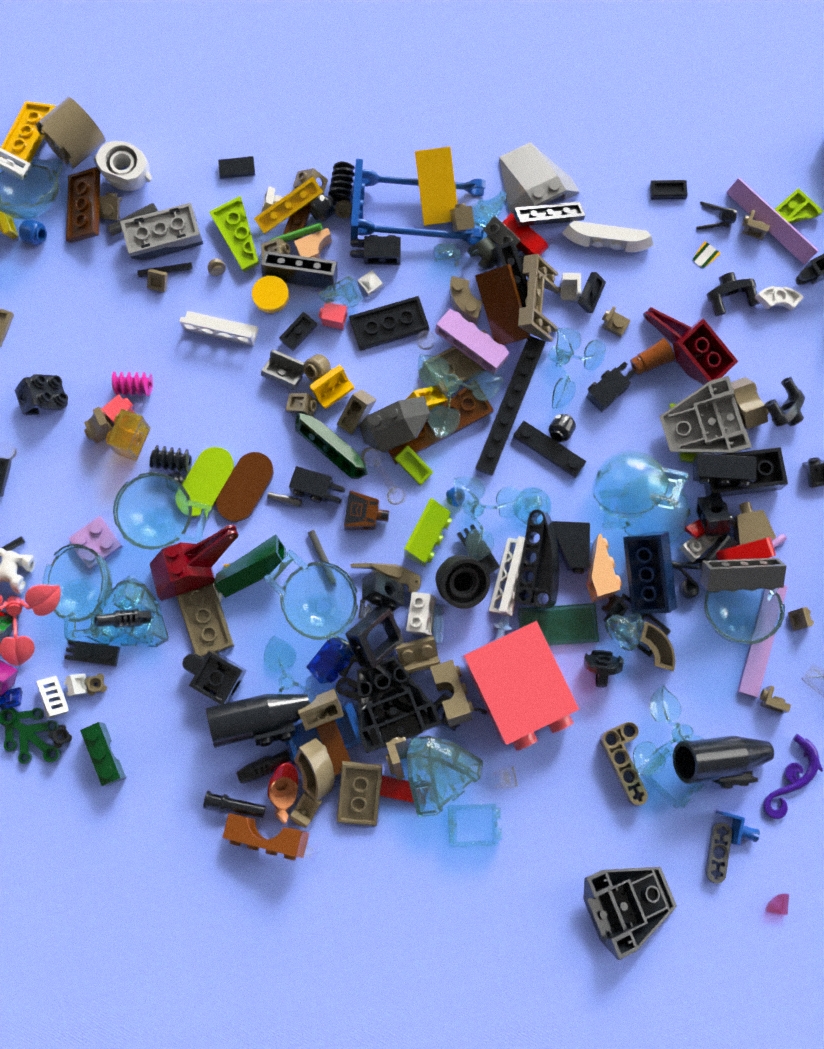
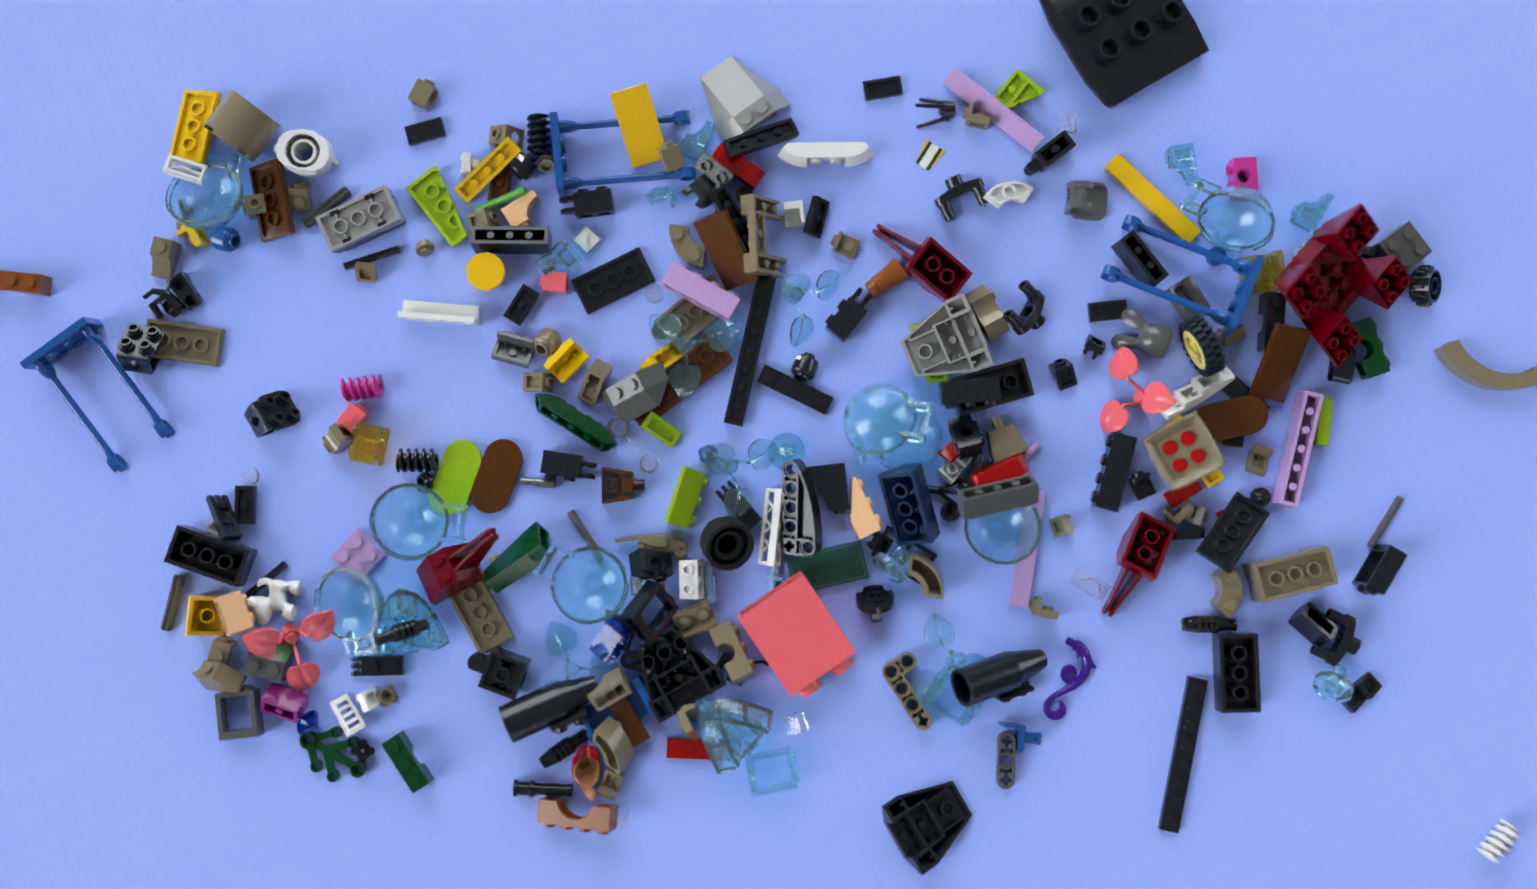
camera: 10 degrees left, 10 degrees up
dark tan tile [337,761,383,826] -> none
clear pink tile [765,893,789,915] -> none
none -> dark tan bracket [242,193,267,220]
none -> dark tan brick [408,78,439,112]

